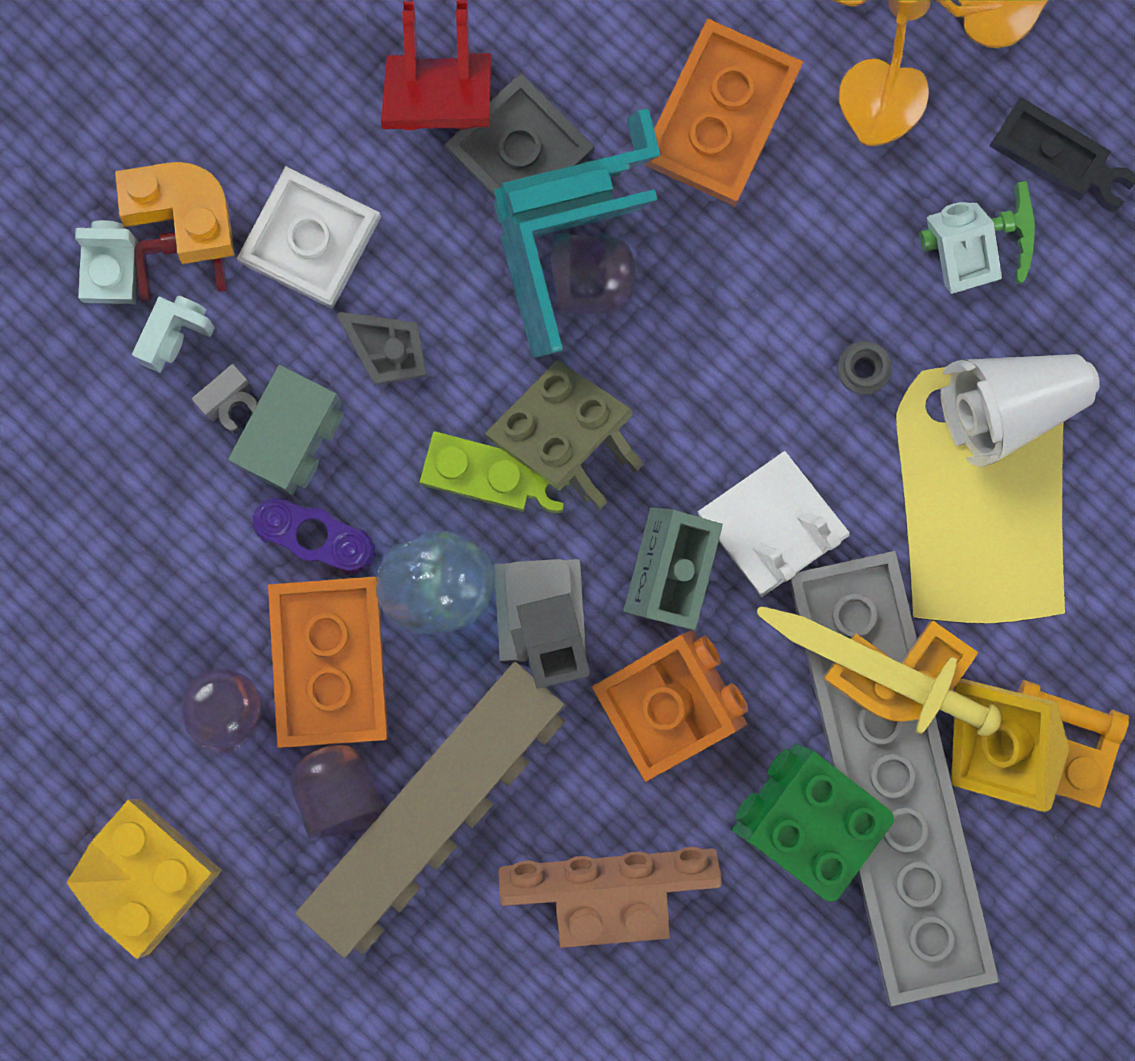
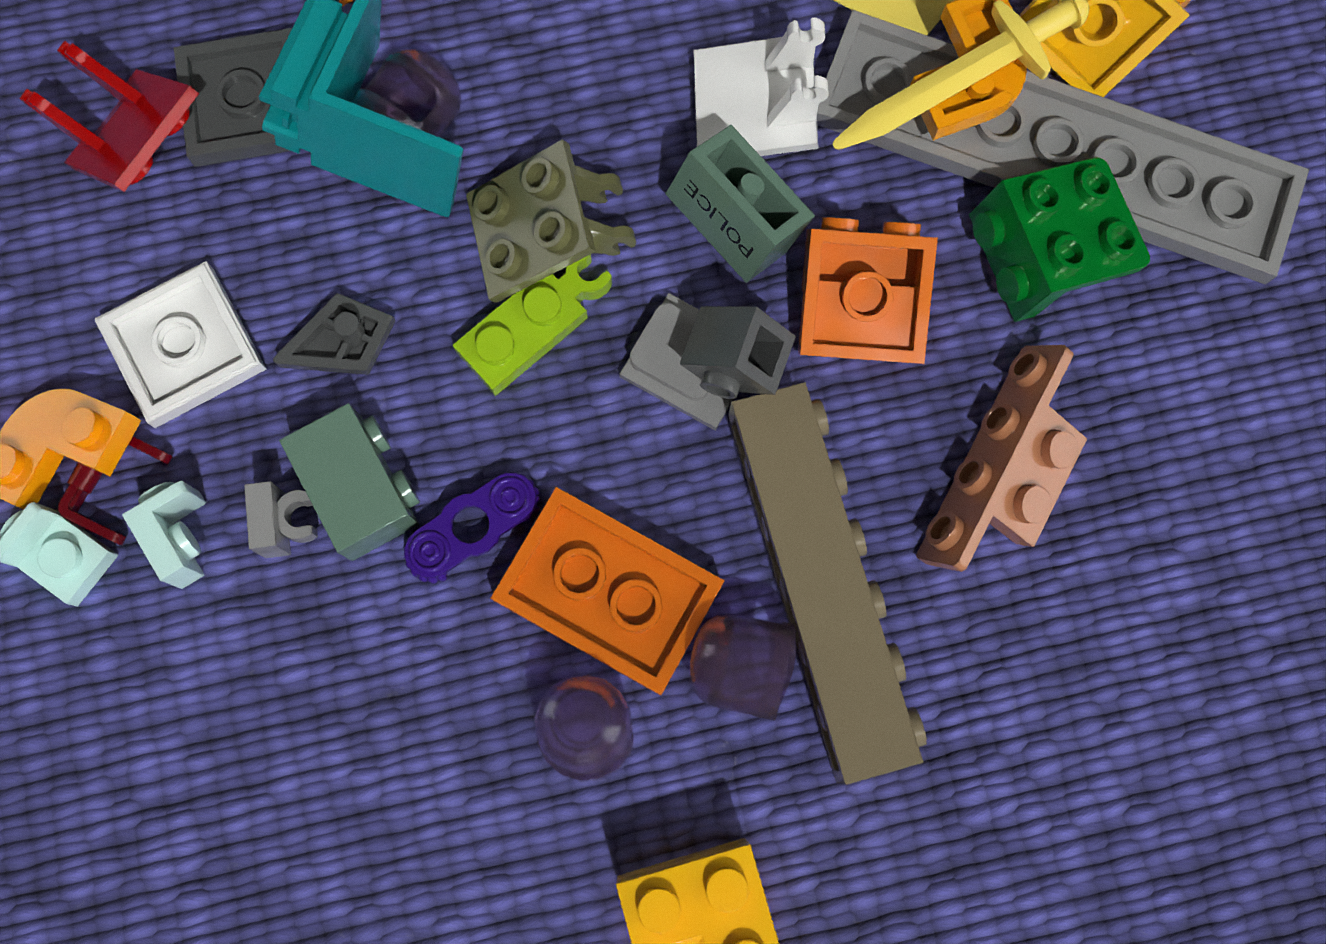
camera: 60 degrees left, 5 degrees down
clear light blue piece [376,531,495,634] -> none

